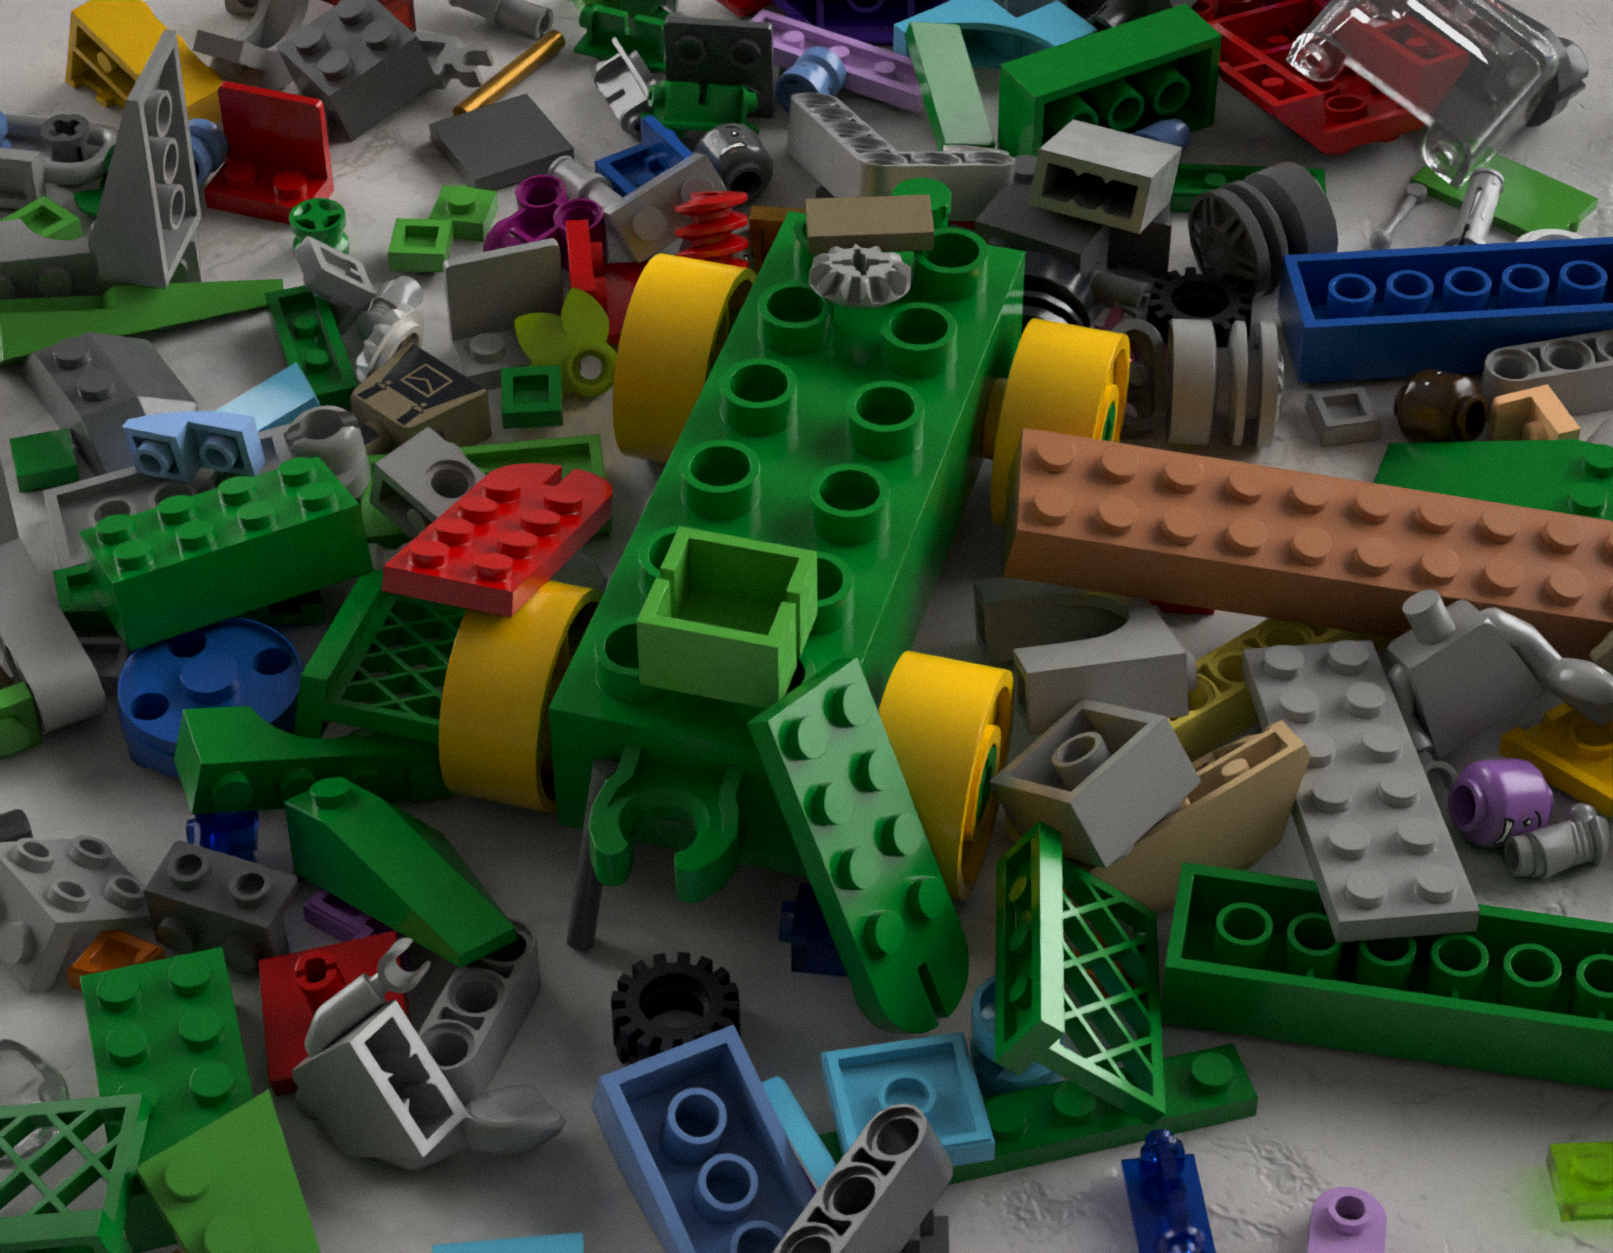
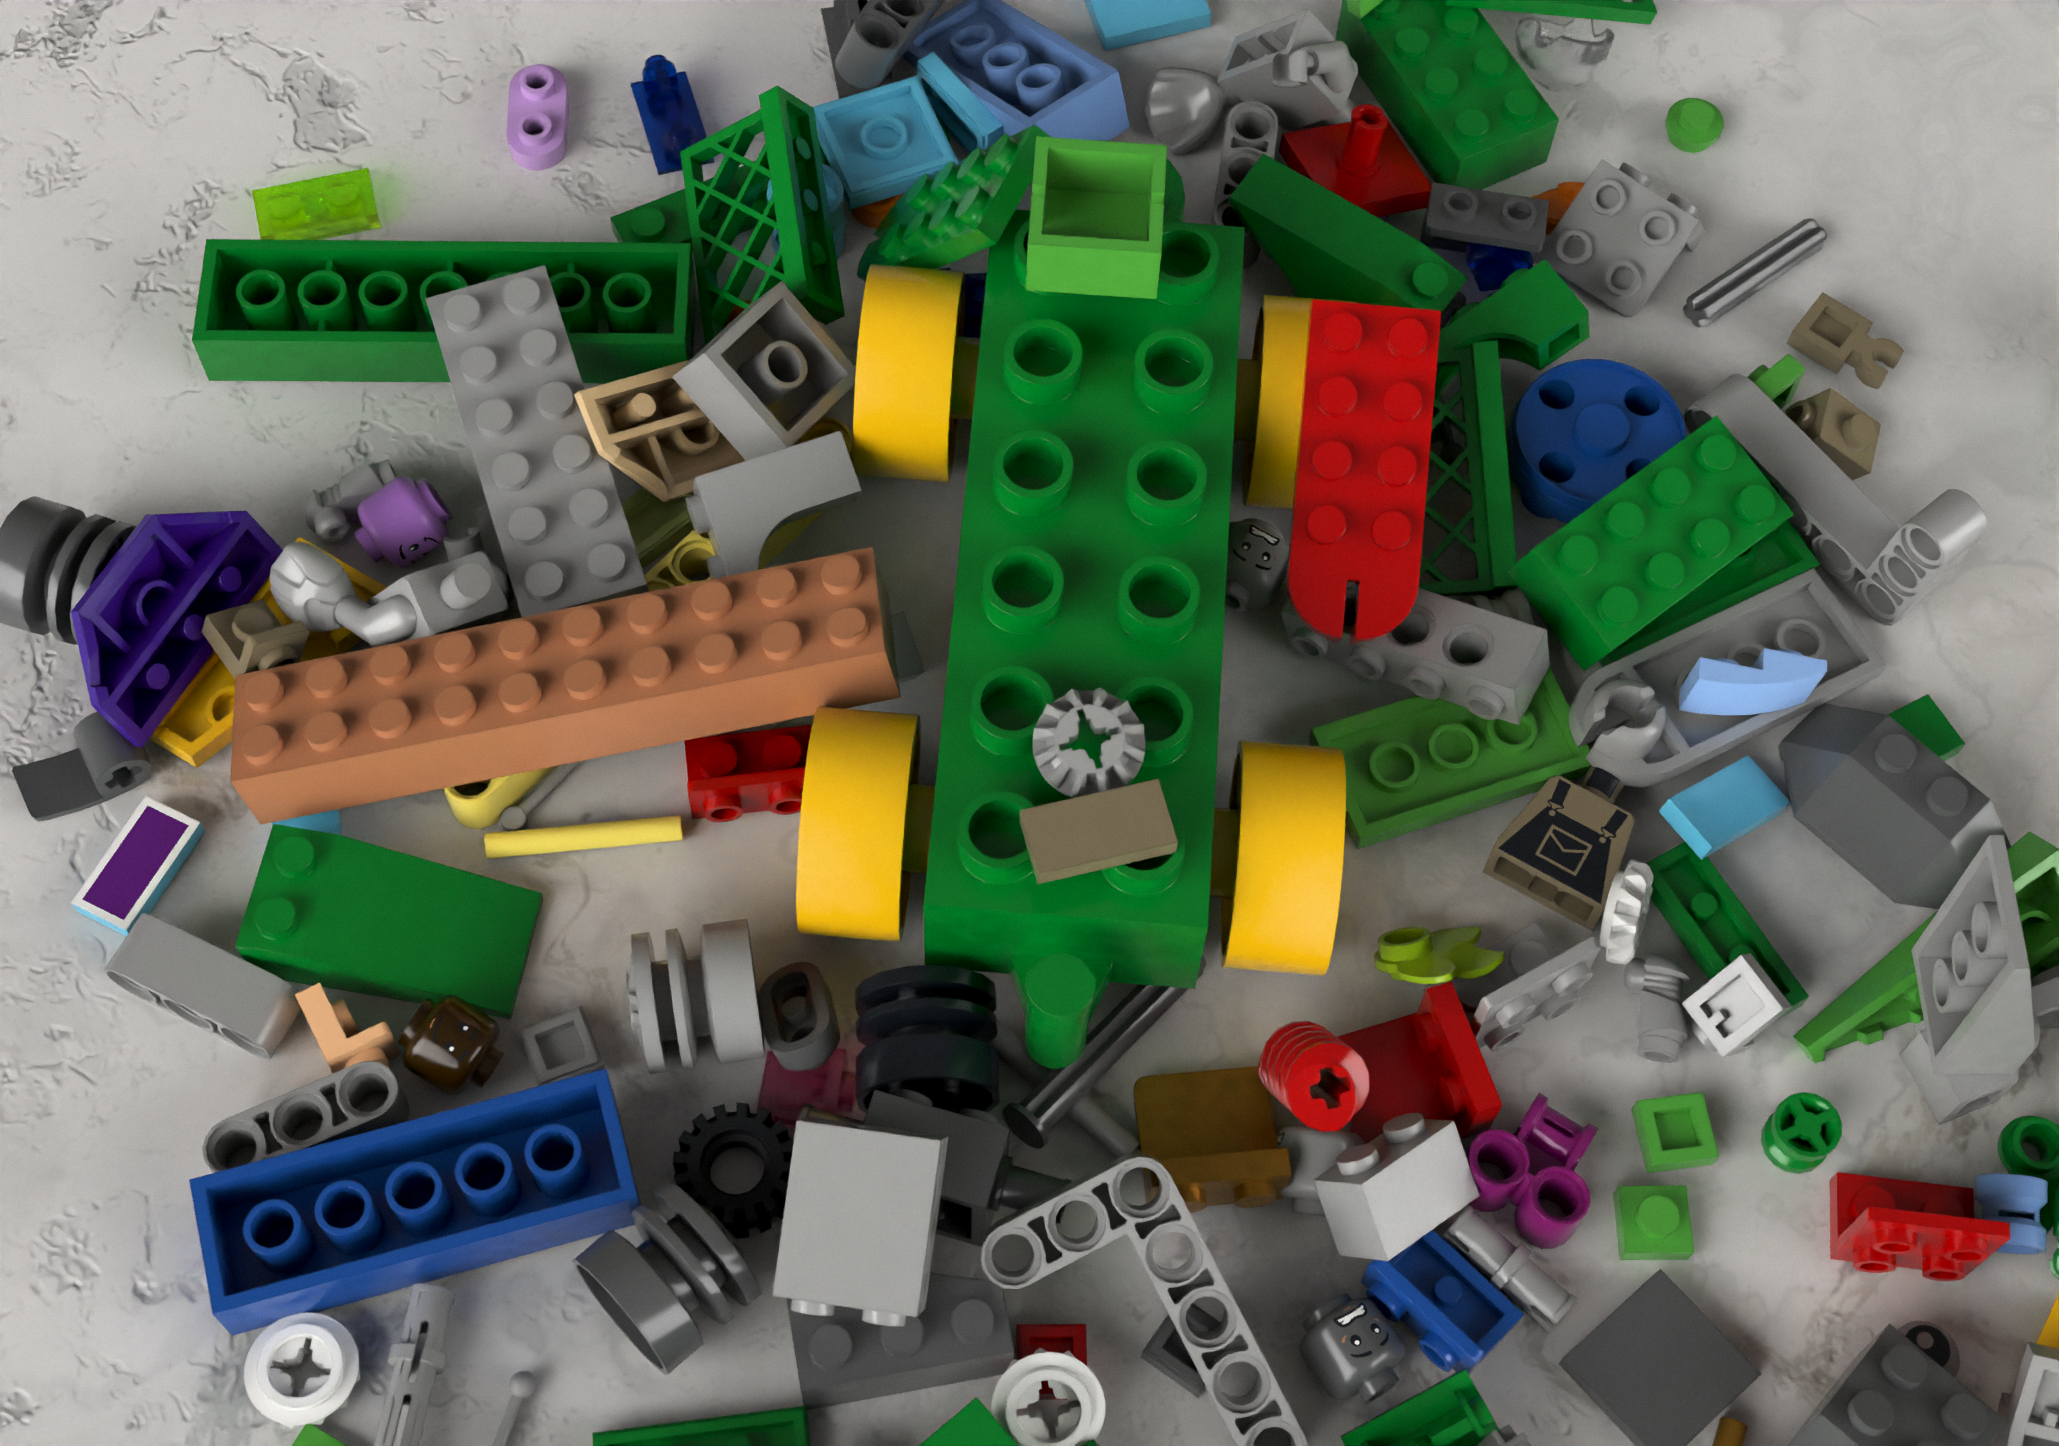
camera: 165 degrees right, 20 degrees up
green plate [501,365,563,429] -> none

